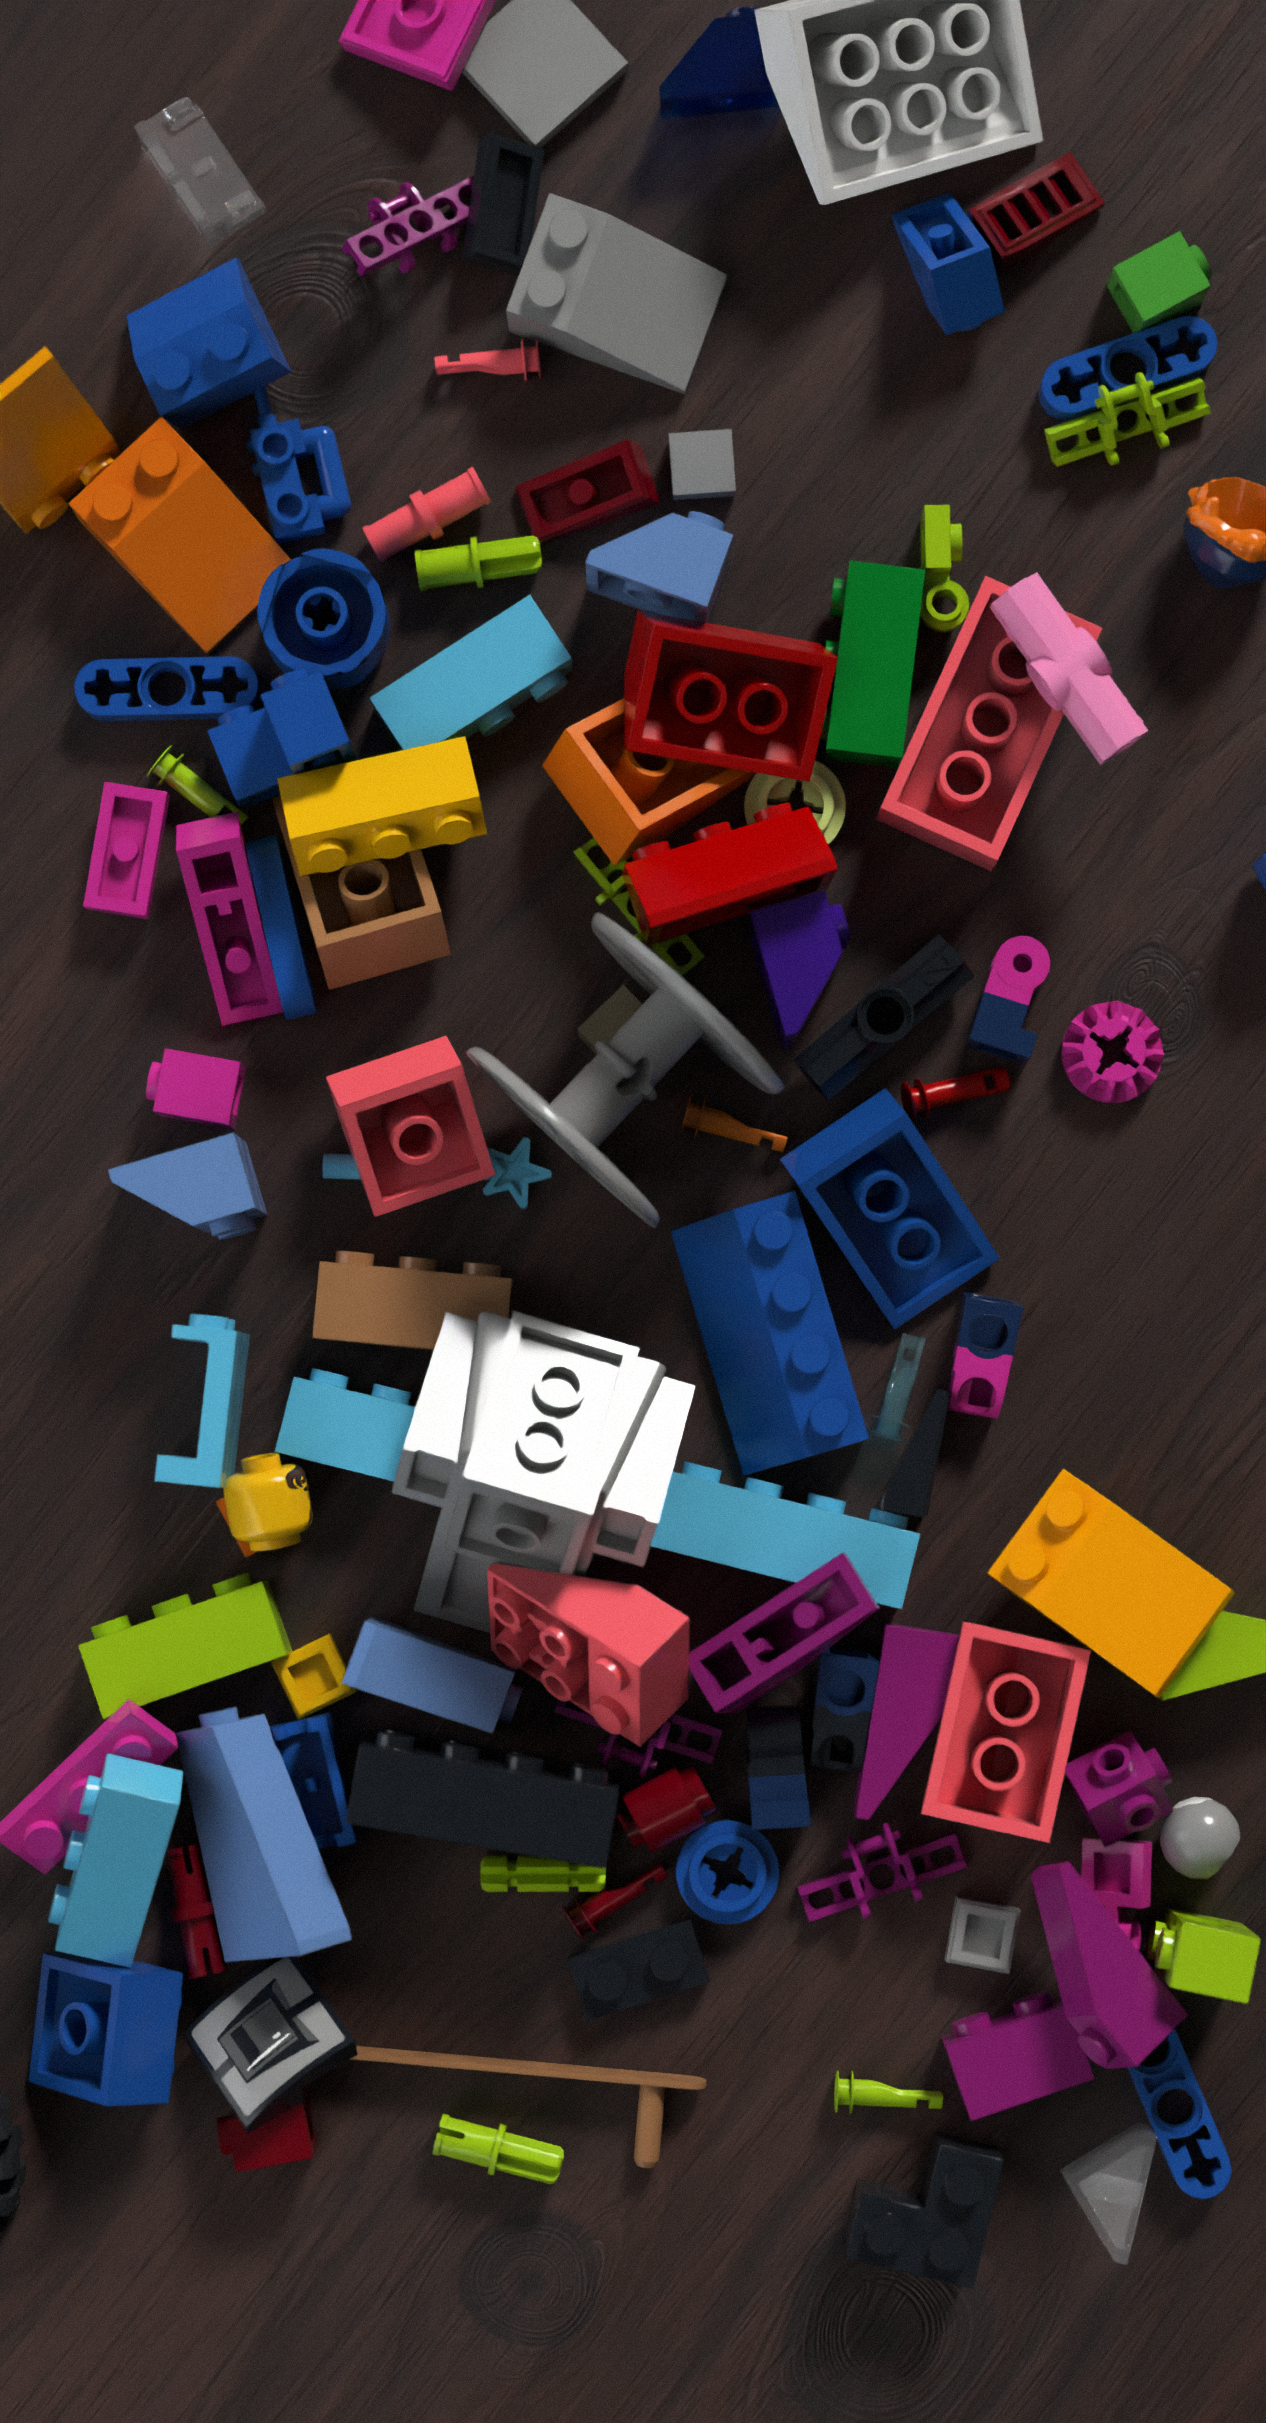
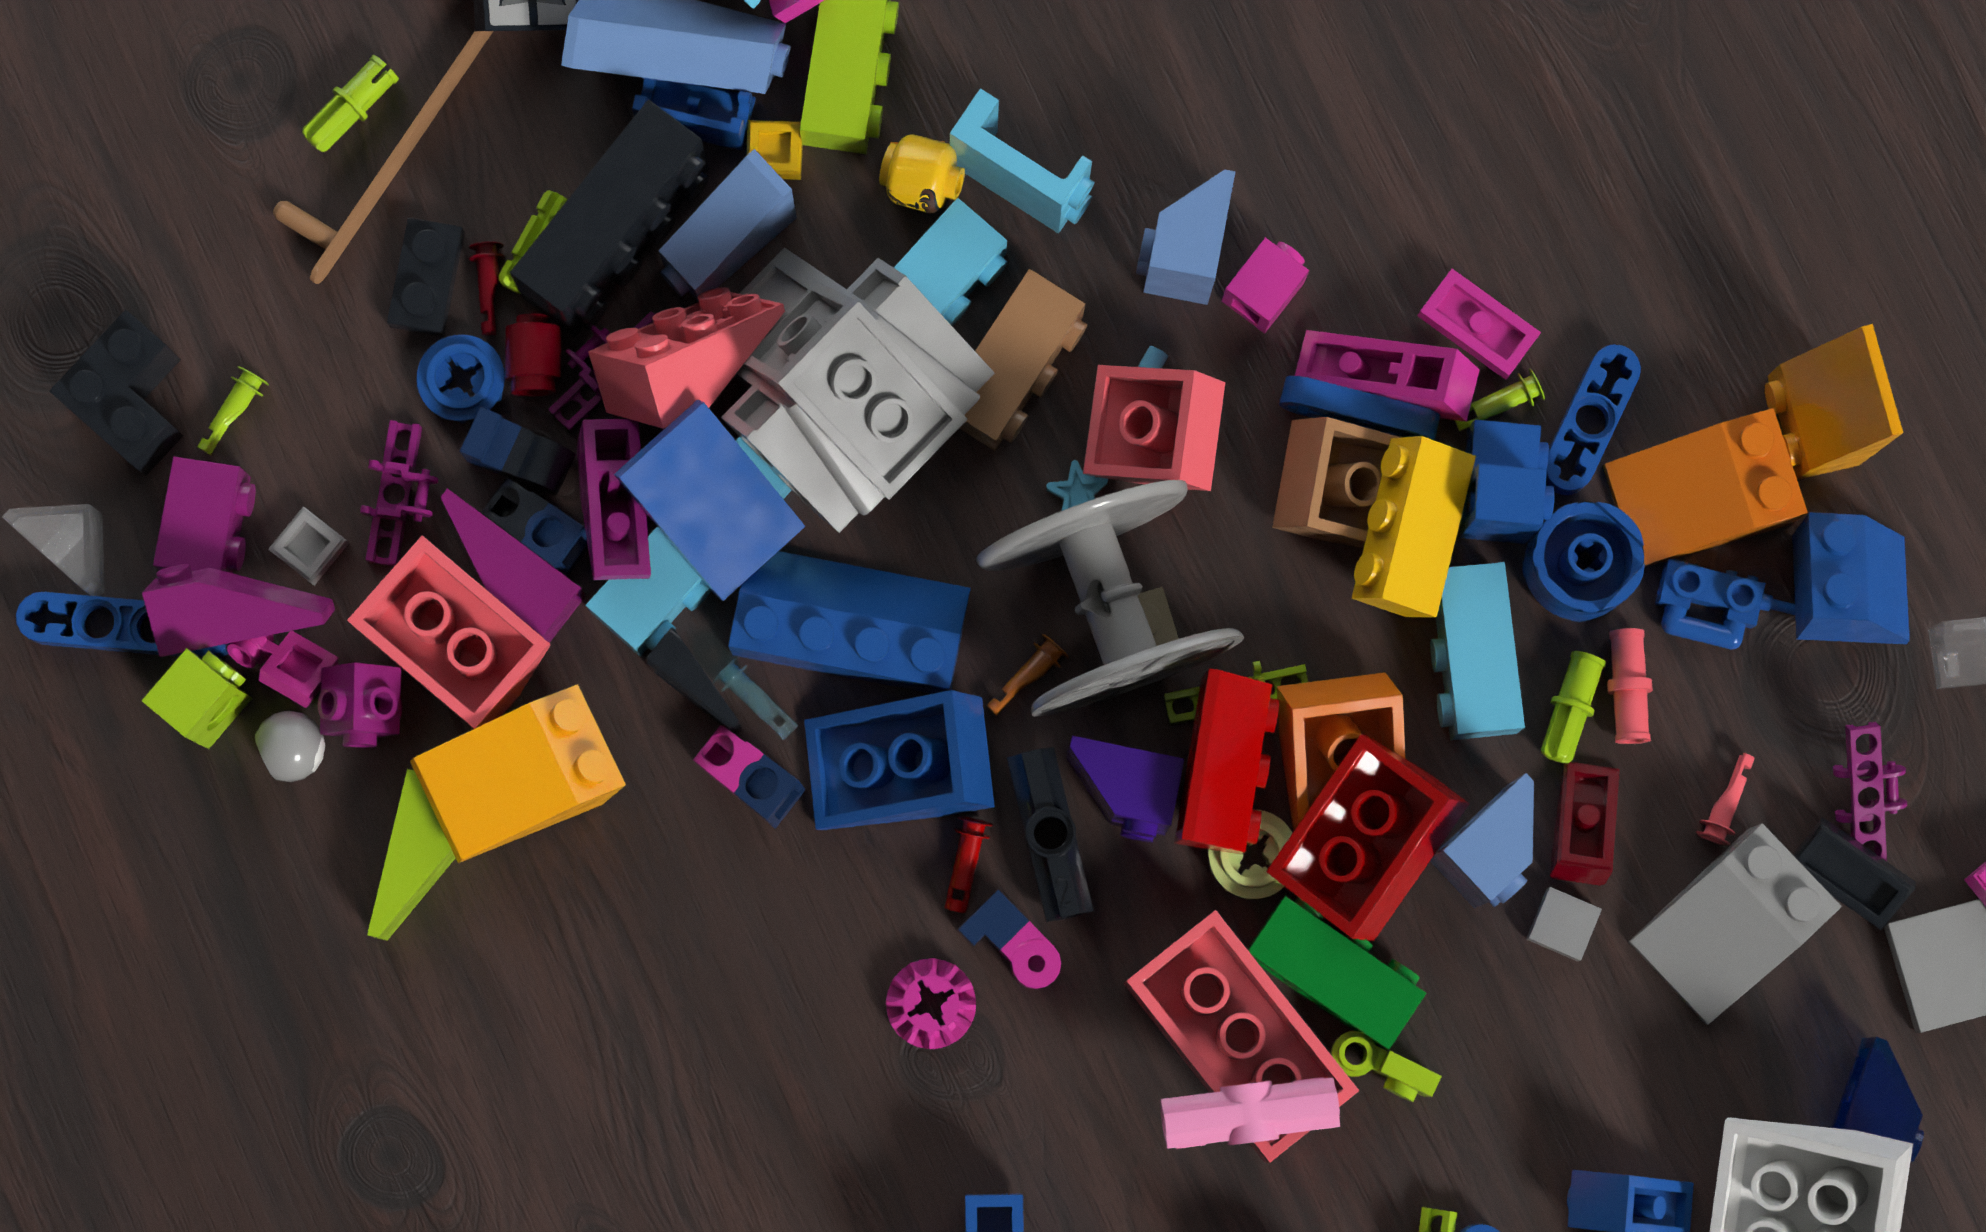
camera: 110 degrees right, 5 degrees down
none -> blue tile [614,400,806,601]

